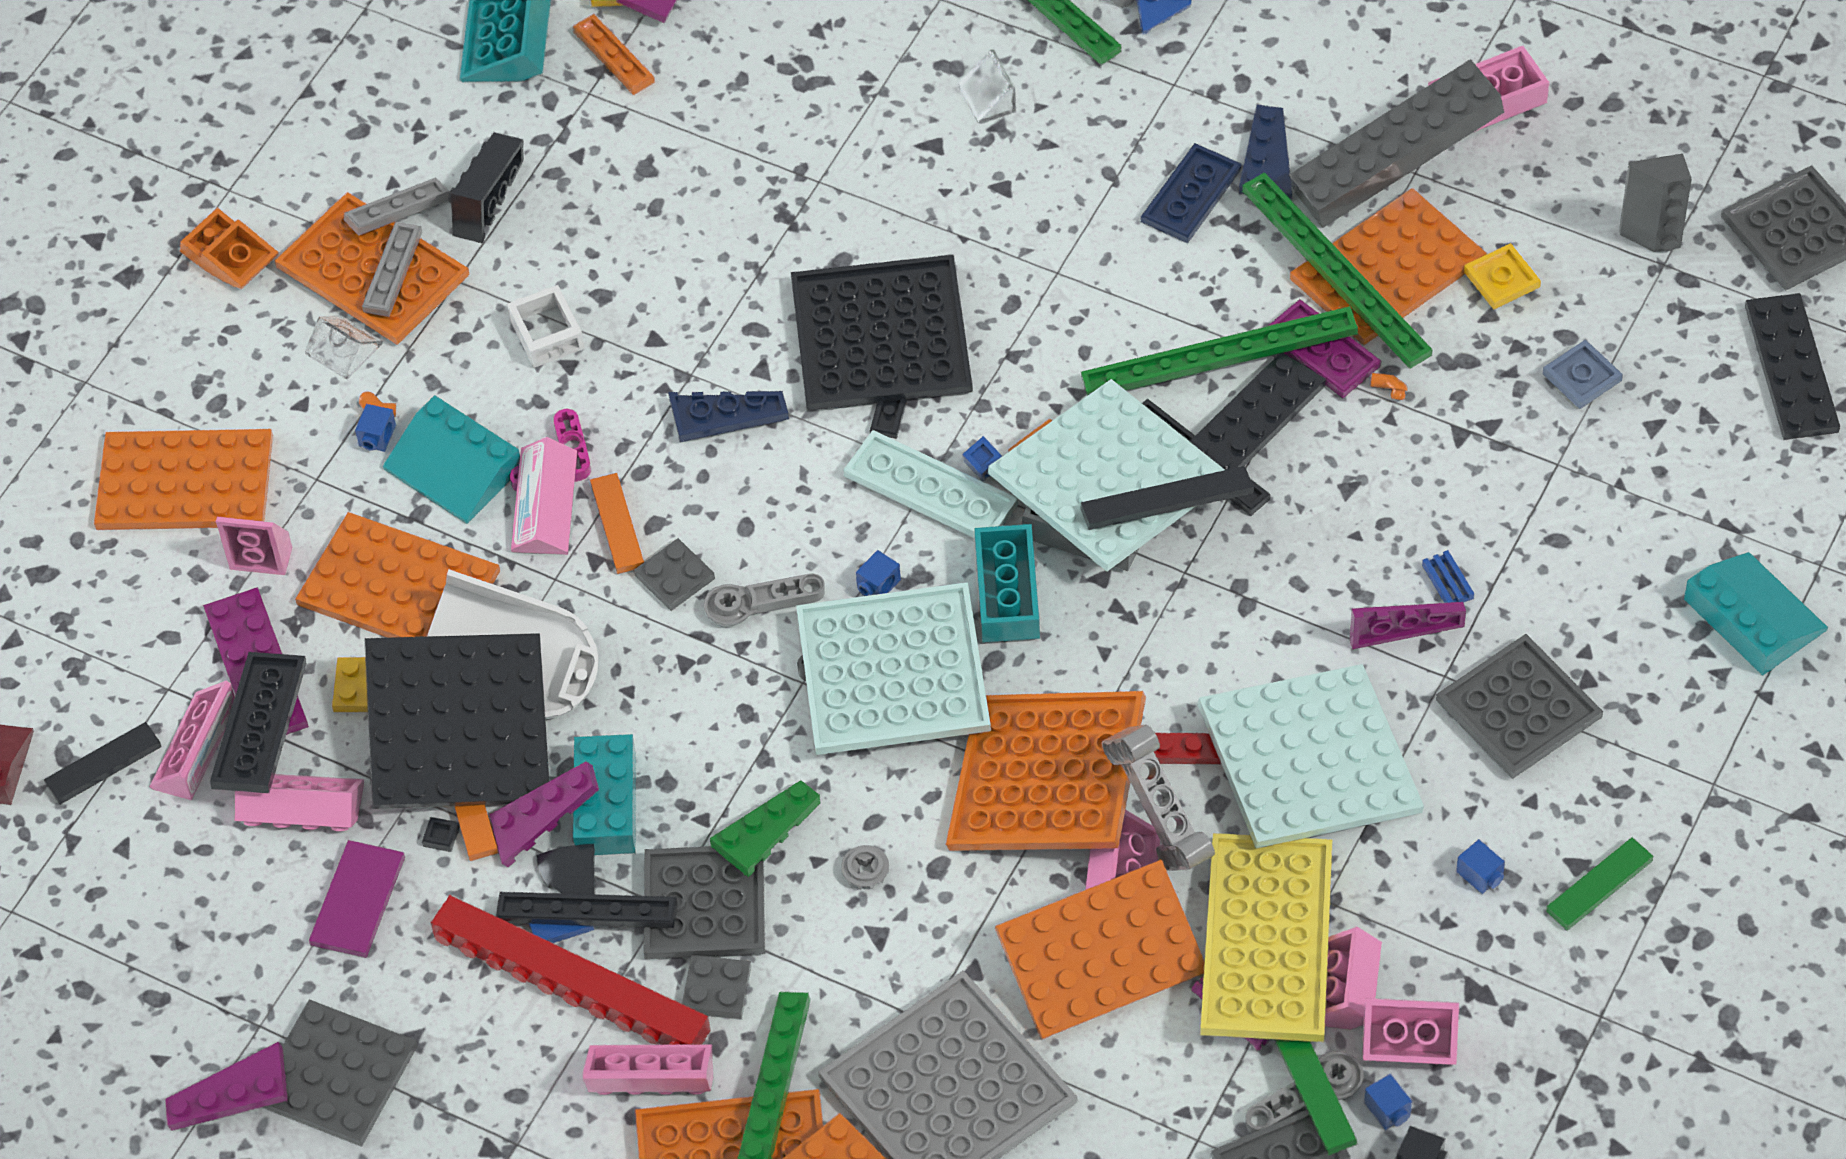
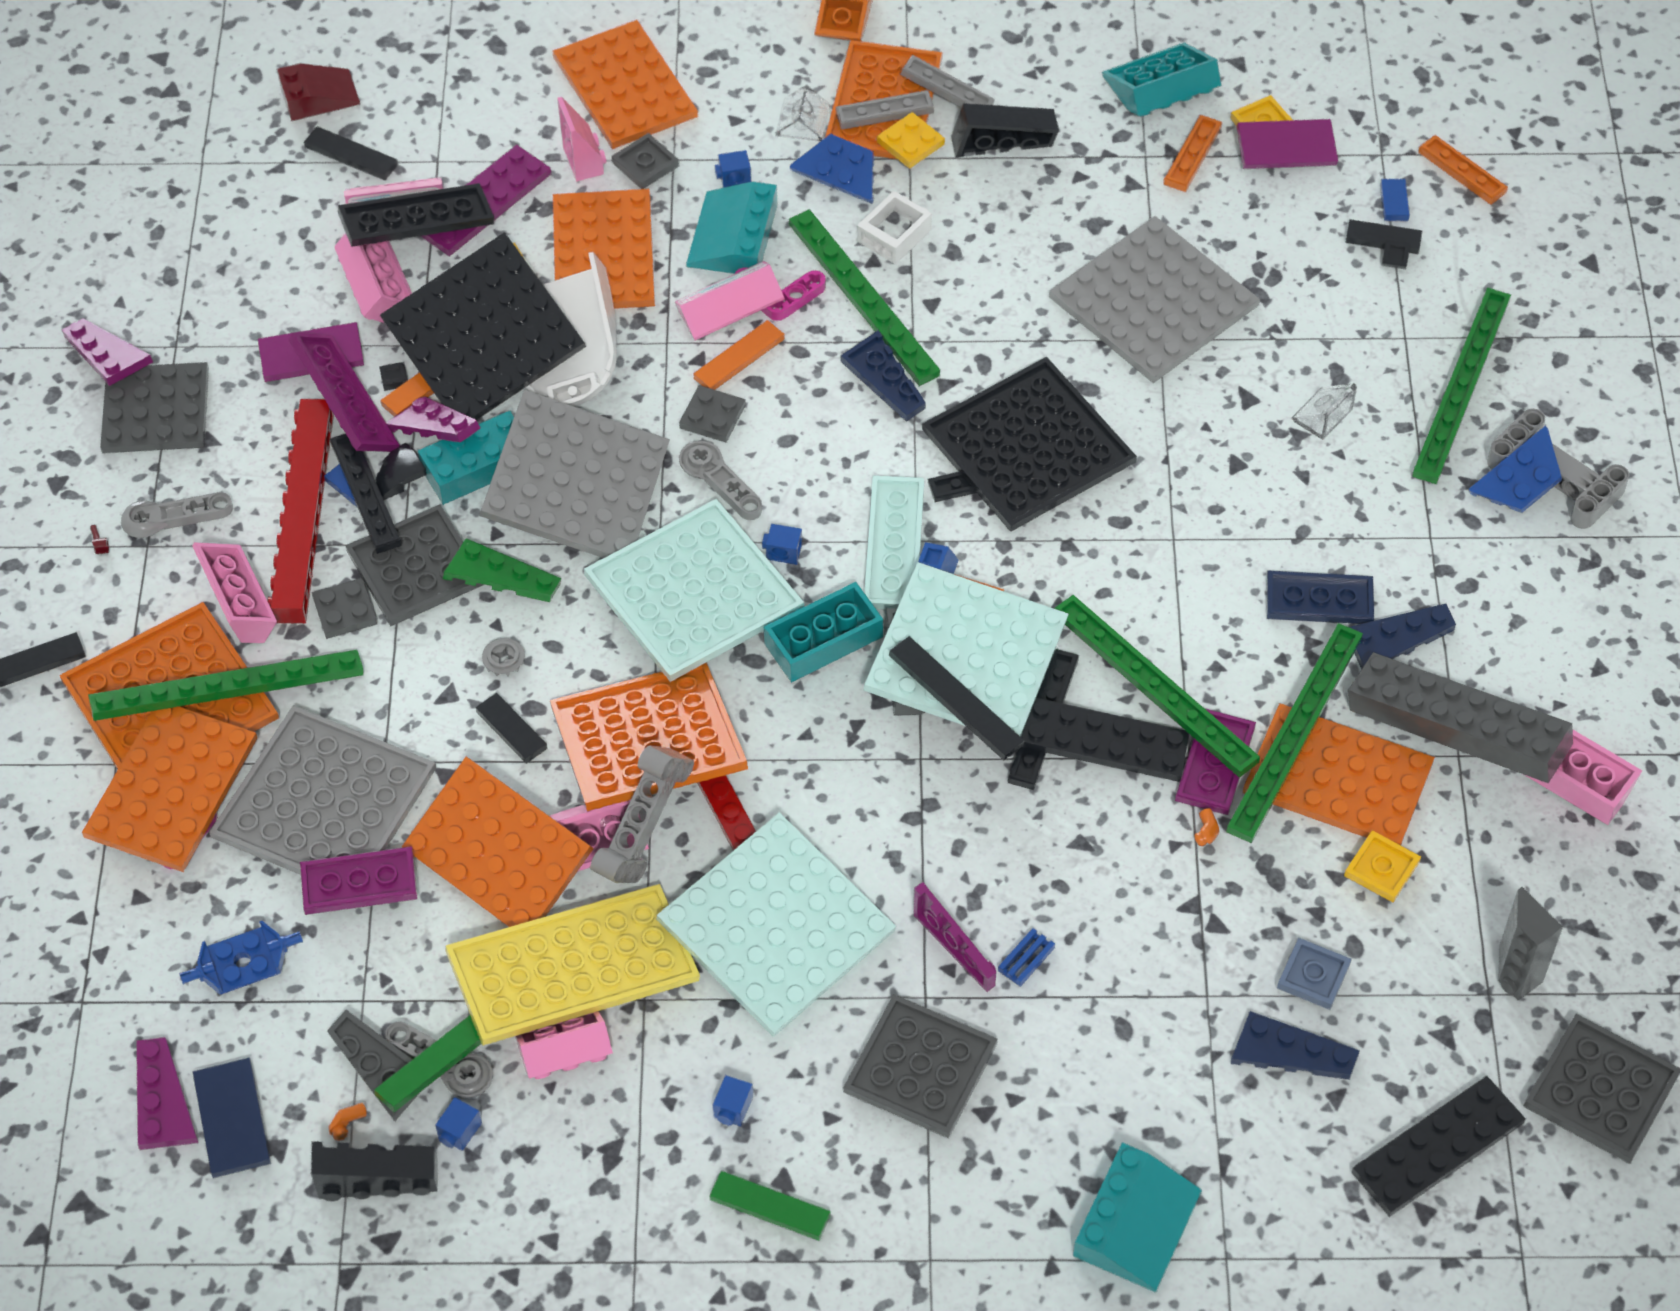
camera: 60 degrees right, 0 degrees up
orange arm [359,391,396,417] -> none
bright pink slope [1362,998,1459,1065] -> none
none -> light grey beam [121,492,233,538]
none -> magenta plate [288,332,400,452]
none -> magenta tile [300,846,417,915]
none -> black tile [475,693,547,764]
none -> light grey plate [479,390,670,558]
none -> dark grey plate [611,133,679,189]
none -> green plate [789,209,940,386]
none -> blue wing [790,134,874,204]
none -> yellow plate [877,112,945,169]
none -> light grey plate [1049,216,1260,383]
none -> dark blue wing [1230,1011,1360,1080]

